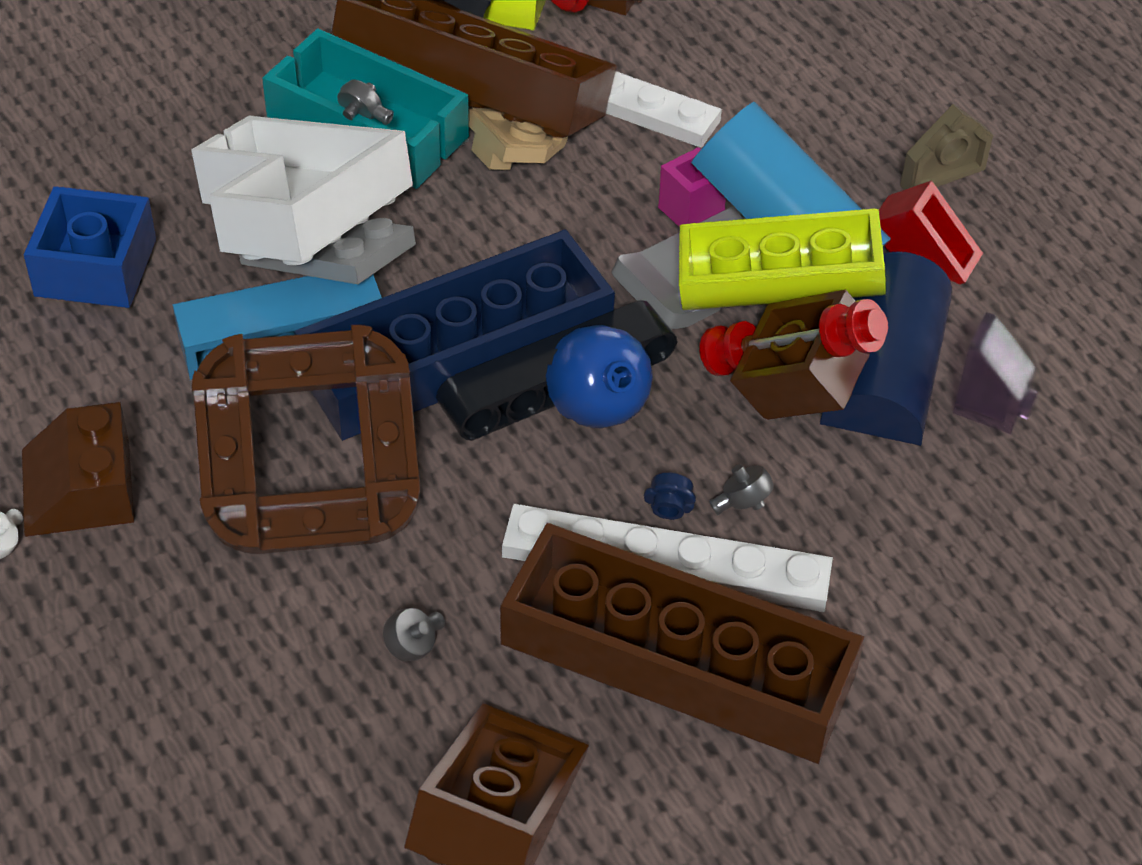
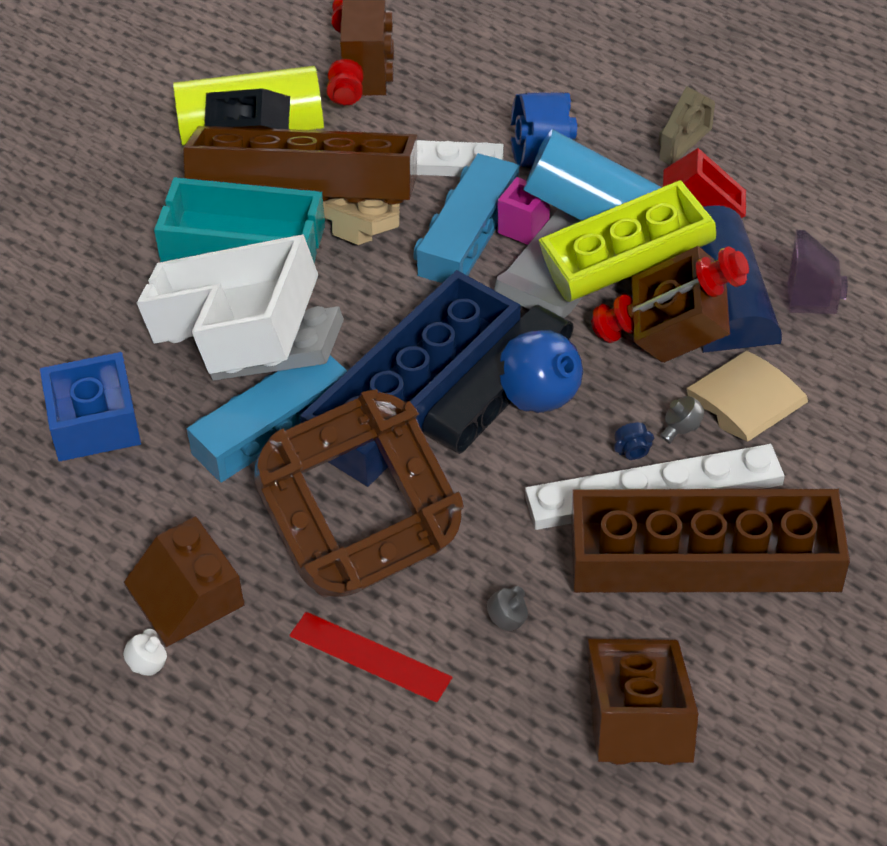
camera: 20 degrees left, 0 degrees up
flat silver piece [337,80,394,125] -> none
none -> red sticker [289,612,453,702]
none -> dark azure brick [413,153,519,283]
none -> blue brick [511,92,577,167]
none -> tan slope [686,351,808,442]

